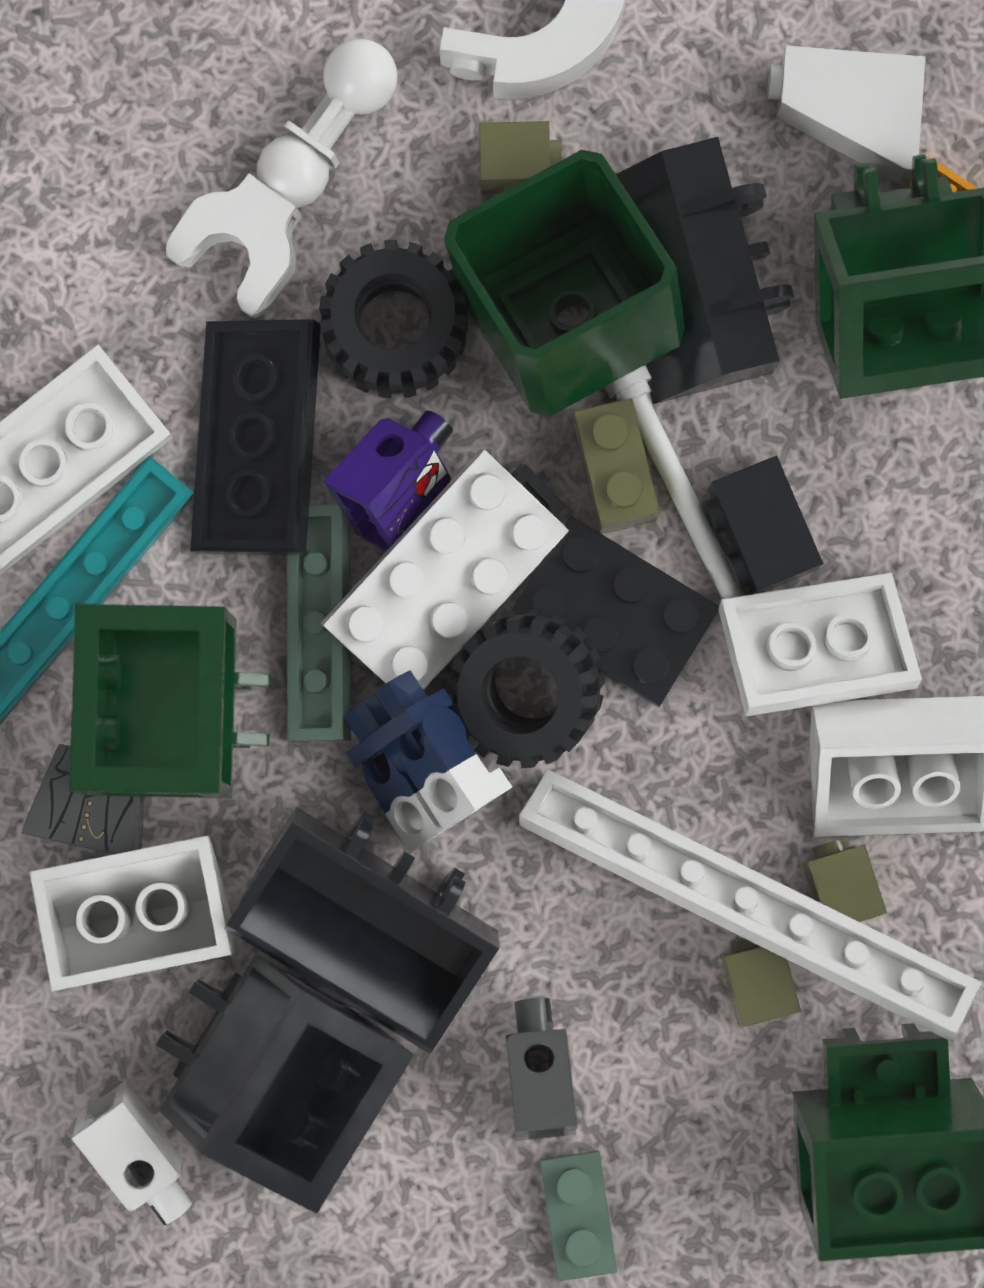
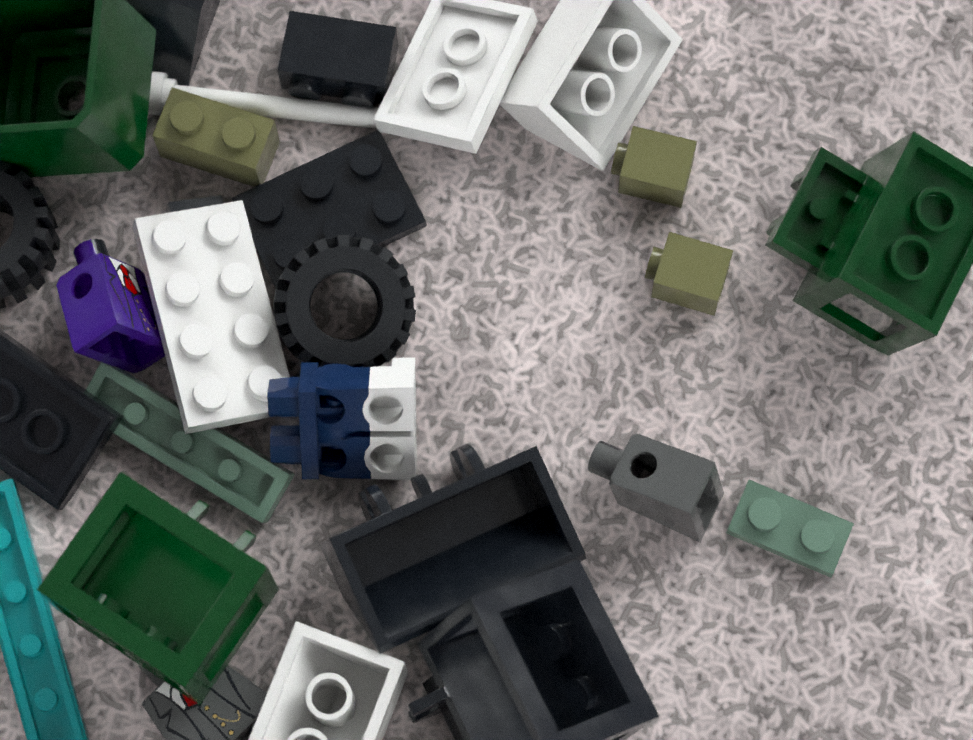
camera: 55 degrees left, 10 degrees down
white plate [519,769,982,1042] -> none

